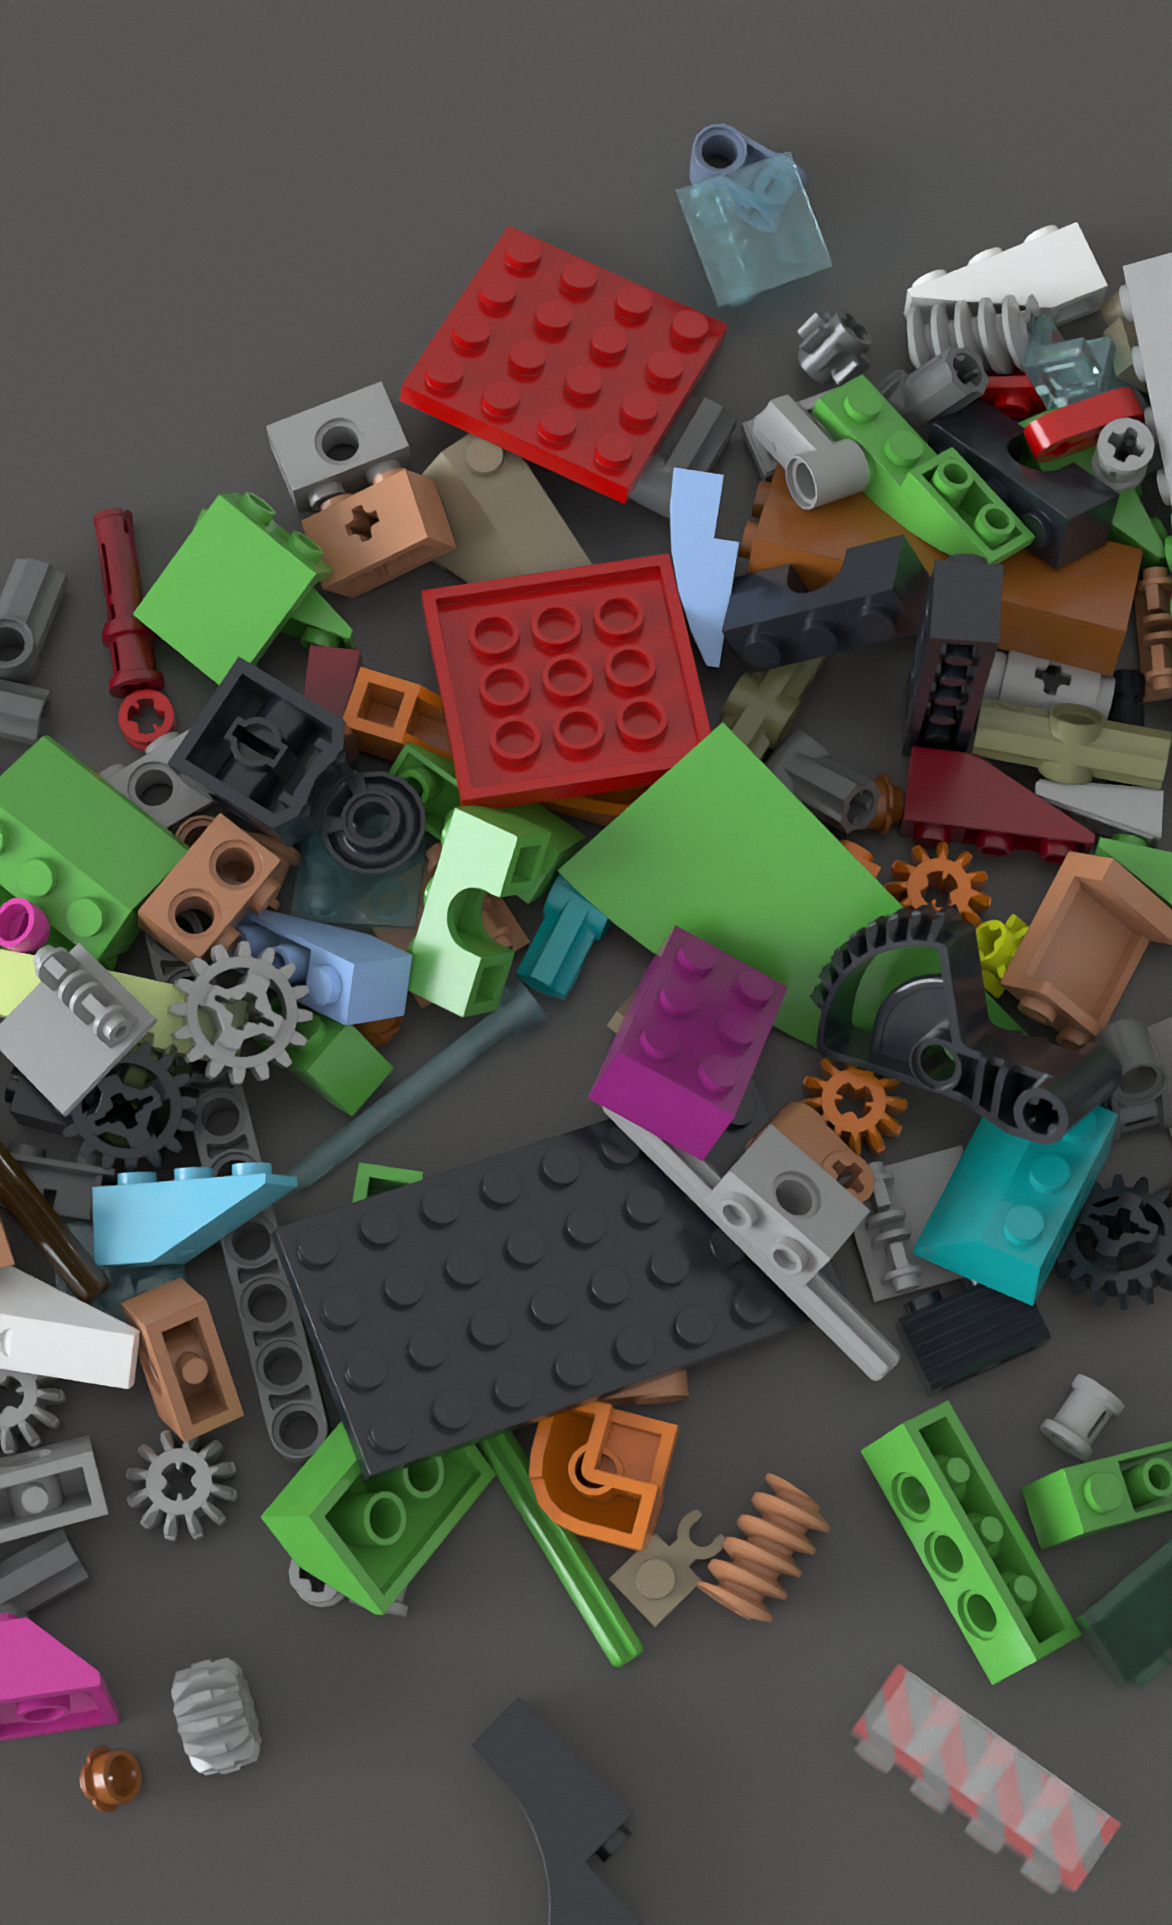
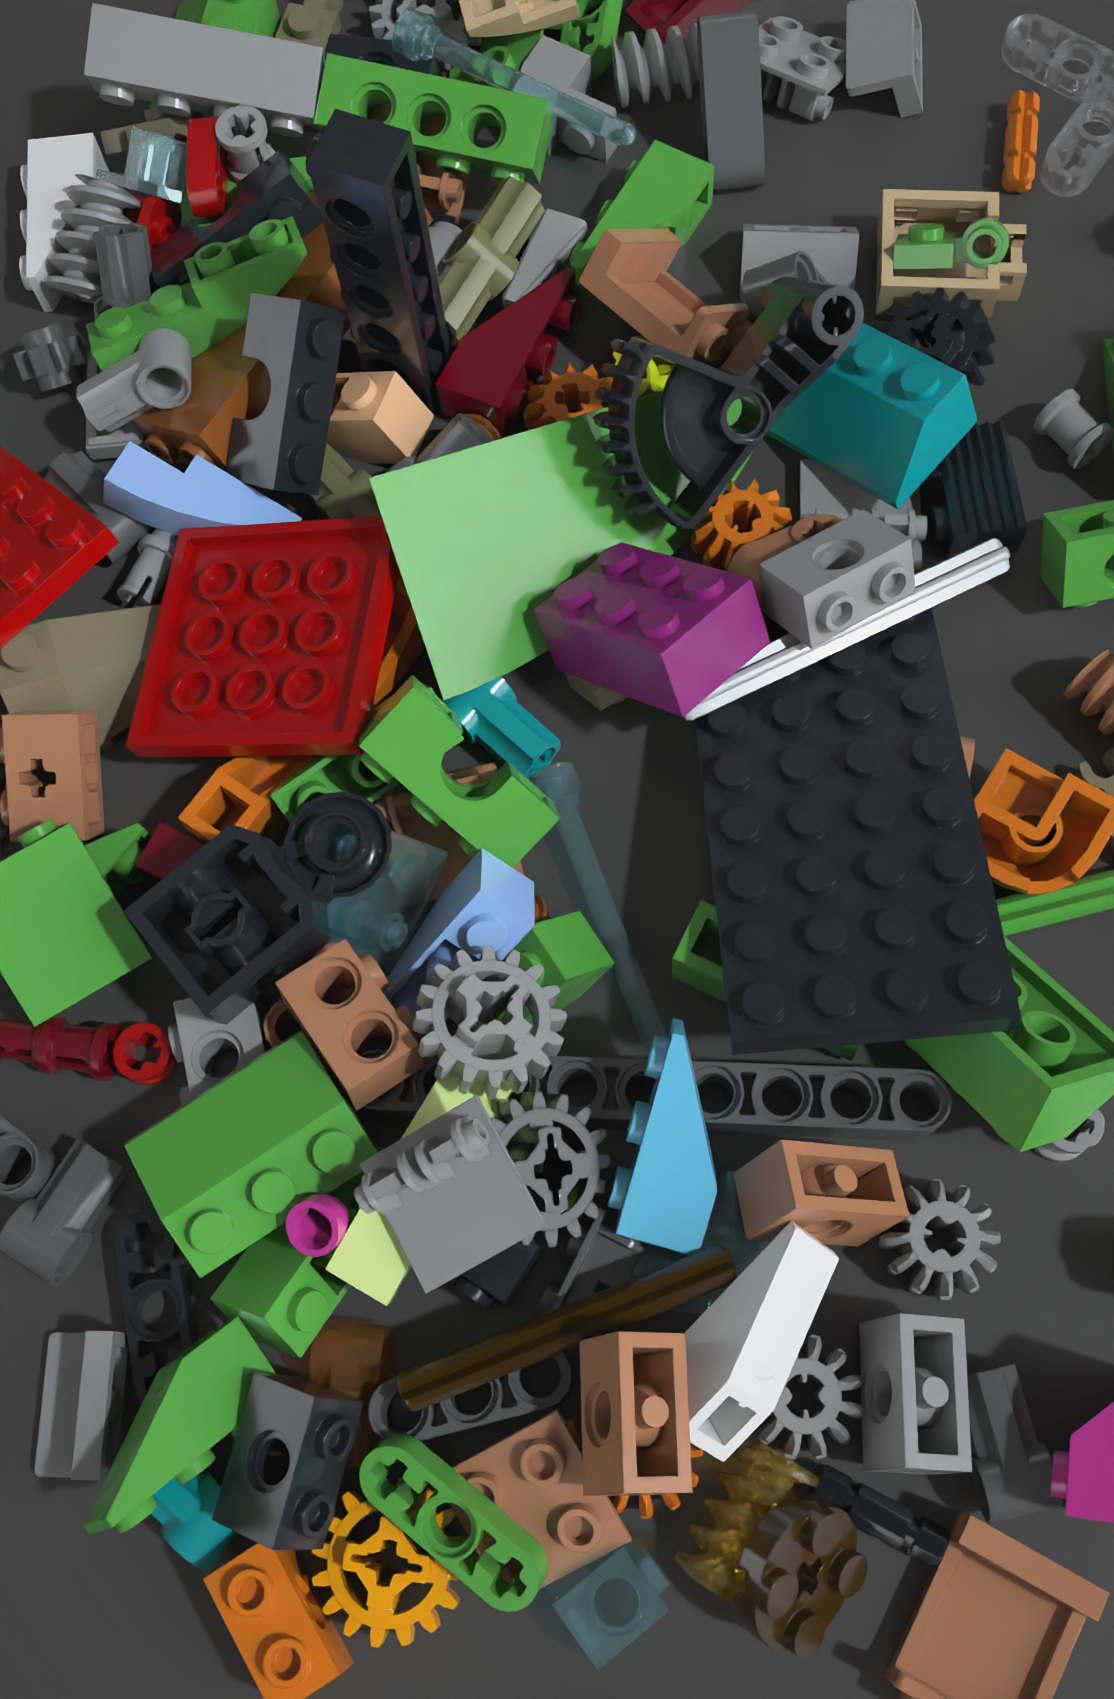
camera: 65 degrees left, 5 degrees down
none -> light grey pin [117,528,178,608]
none -> light nougat slope [327,371,434,464]

